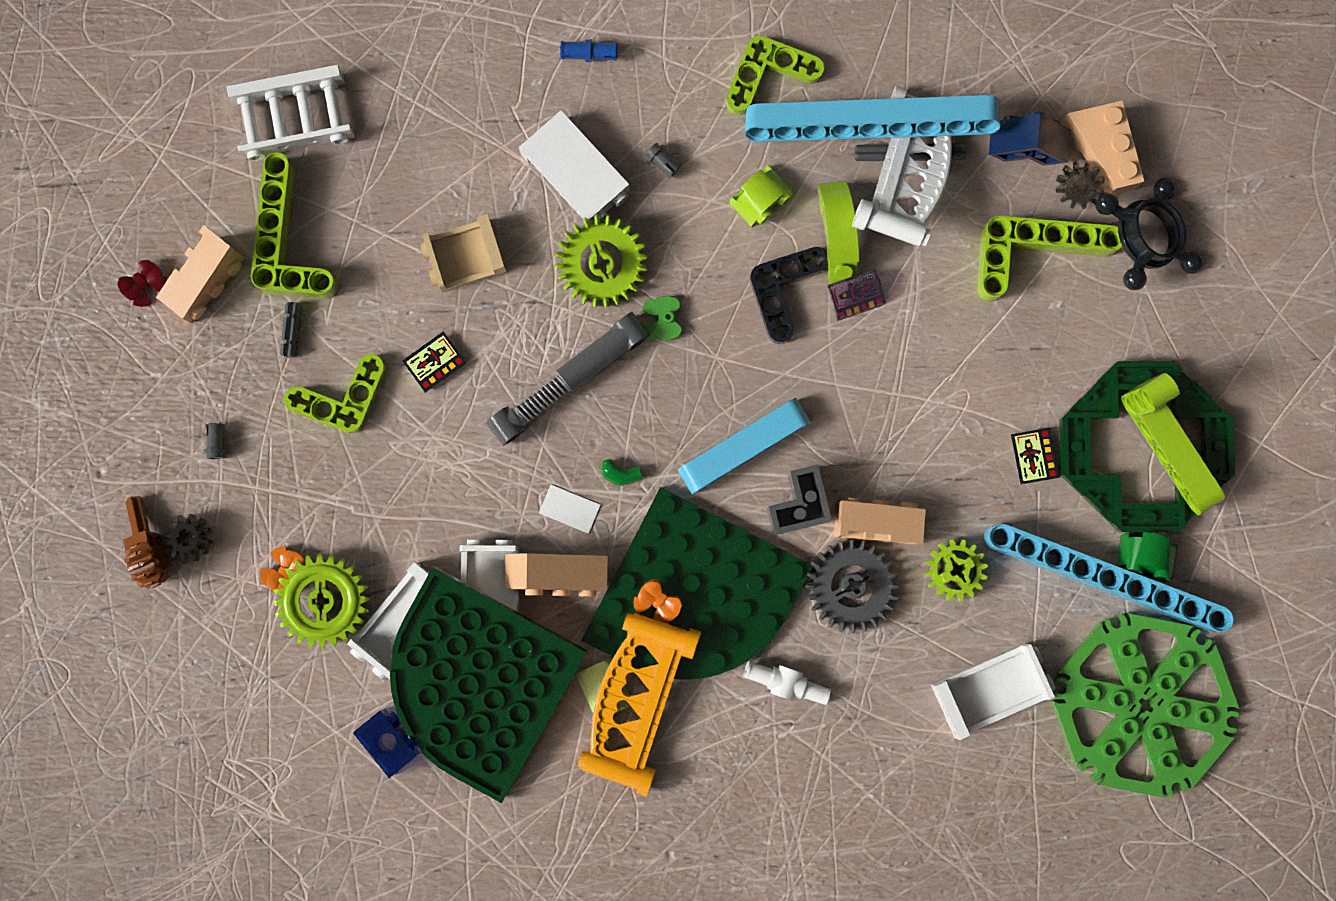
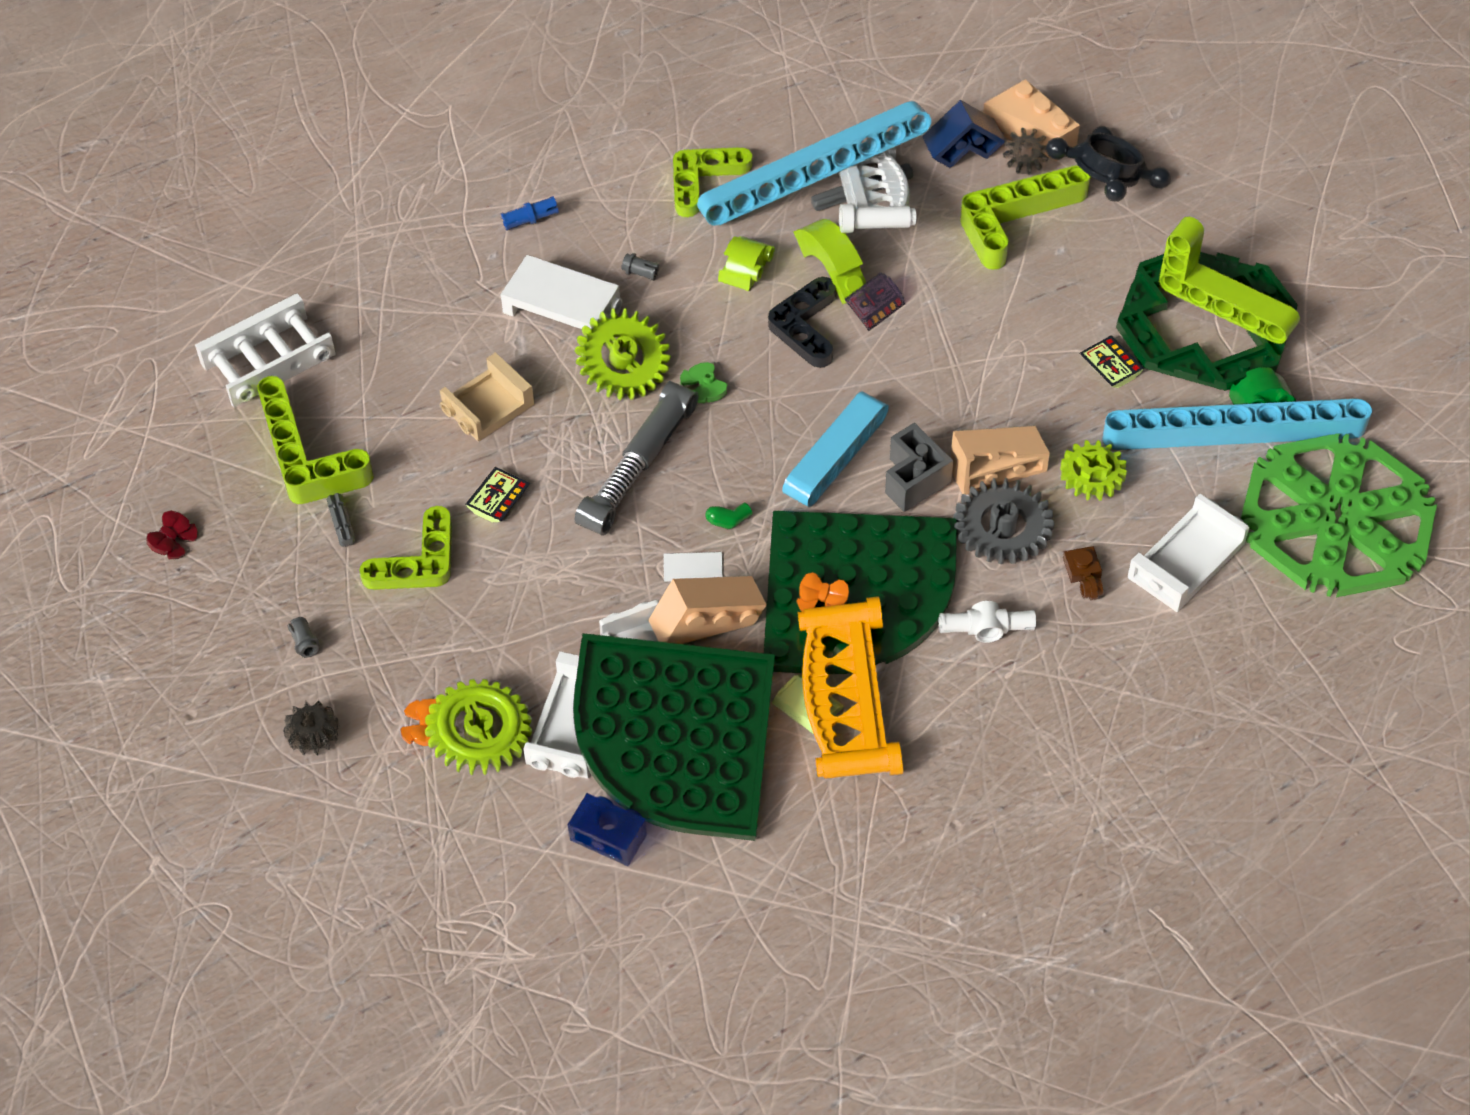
camera: 20 degrees left, 30 degrees down
dark orange gear [123,496,172,589] -> none
light nougat wedge [156,225,245,323] -> none
none -> reddish brown plate [1063,546,1103,601]

